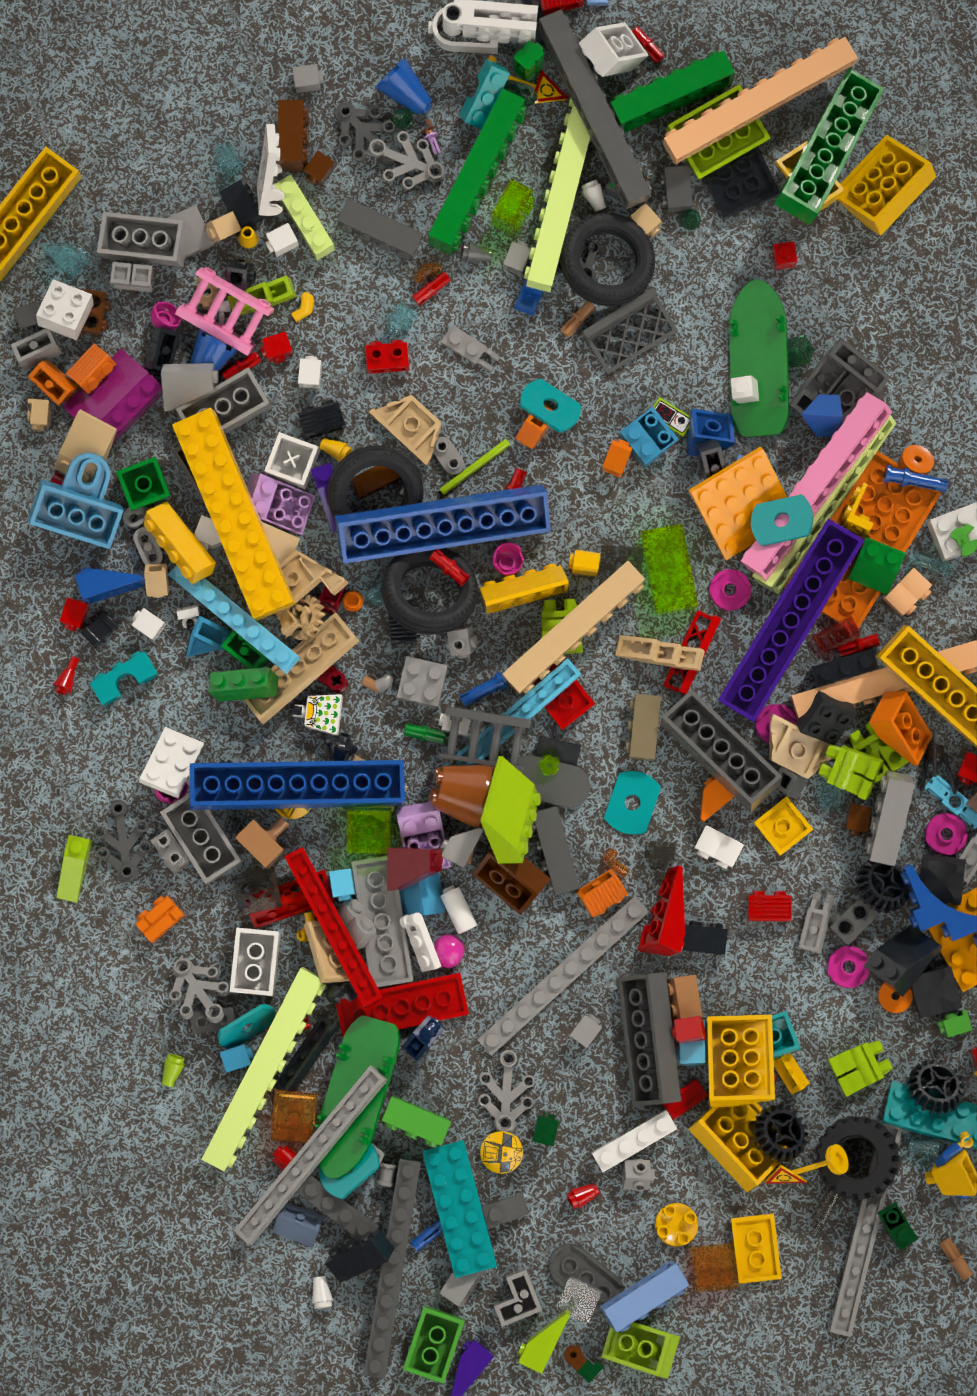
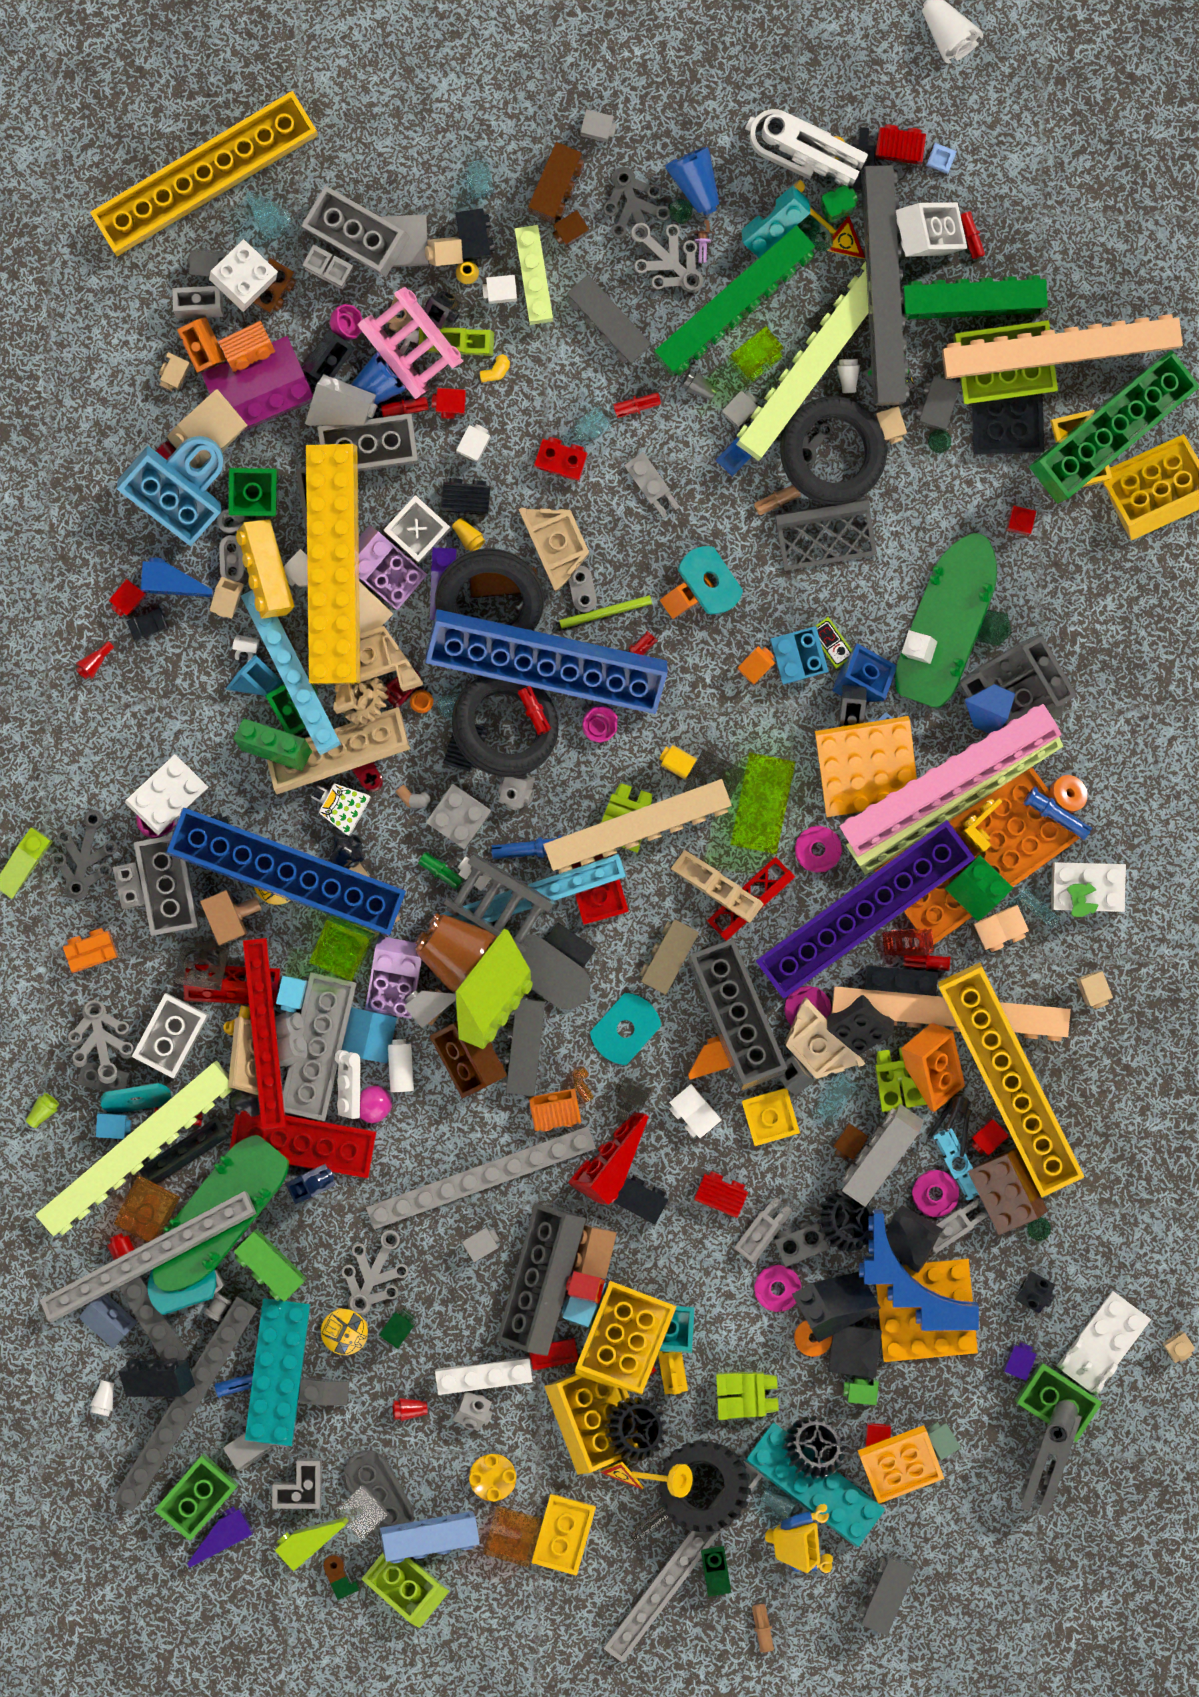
camera: 20 degrees right, 5 degrees up
teal arch [90,651,159,707] -> none
white brick [132,608,166,642] -> none
white hinge [257,124,285,216] -> none
dark red slope [387,847,443,891] -> none
clear orange arm [412,262,443,285] -> none
yellow slope [480,563,569,615] -> none
clear neon green plate [539,755,559,776] -> none
teal piece [751,494,813,546] -> none
lime hips [818,745,884,800] -> none

